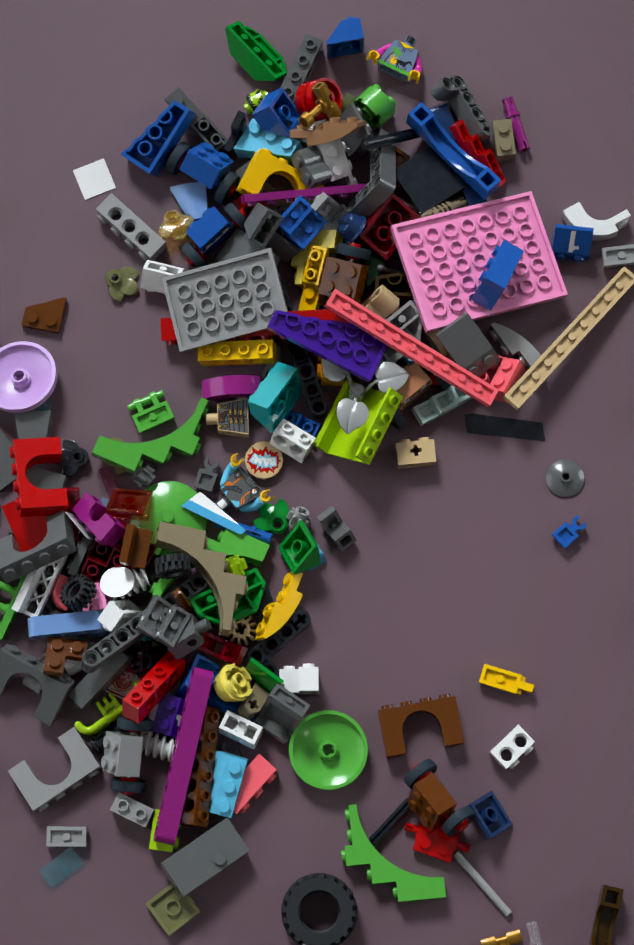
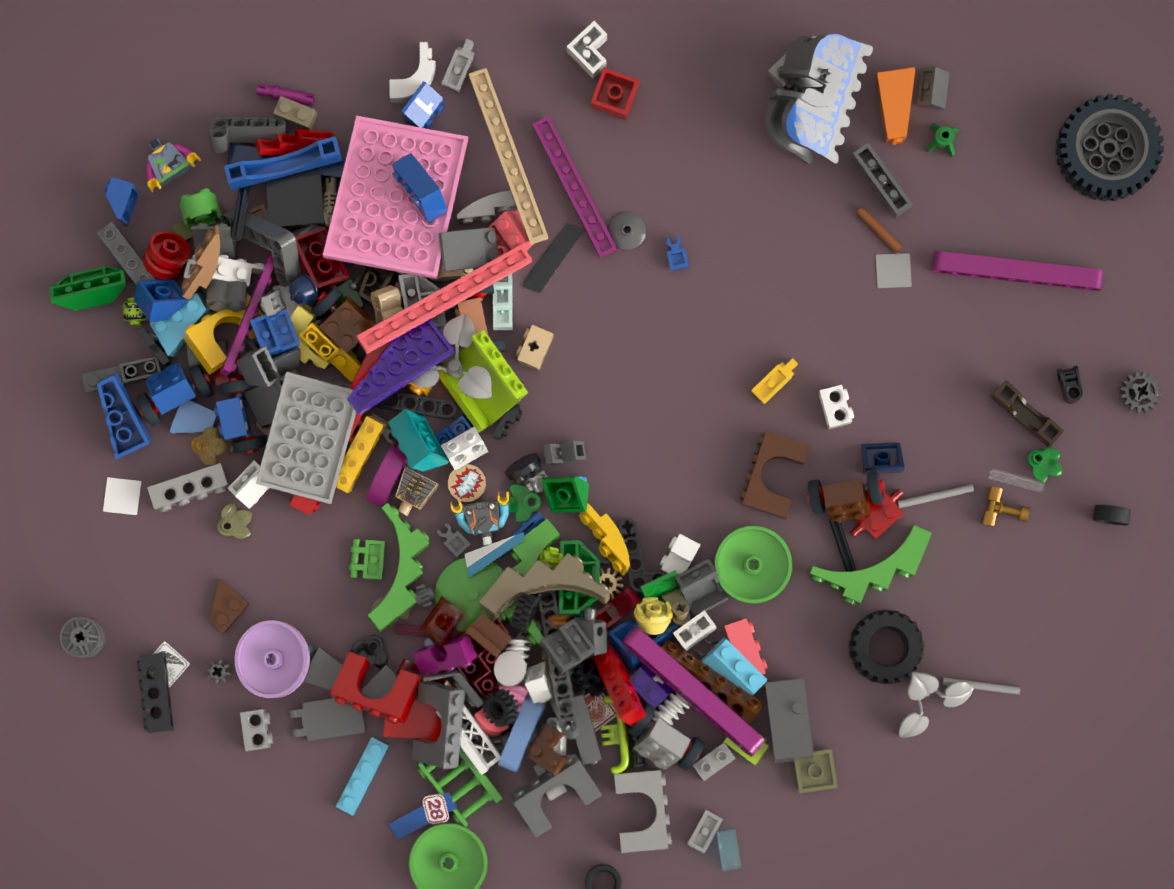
camera: 60 degrees left, 5 degrees up
pearl gold bar [298,82,342,129] -> none
none -> black slope [493,404,523,440]
none -> black tile [505,453,542,484]
none -> magenta plate [532,116,617,259]

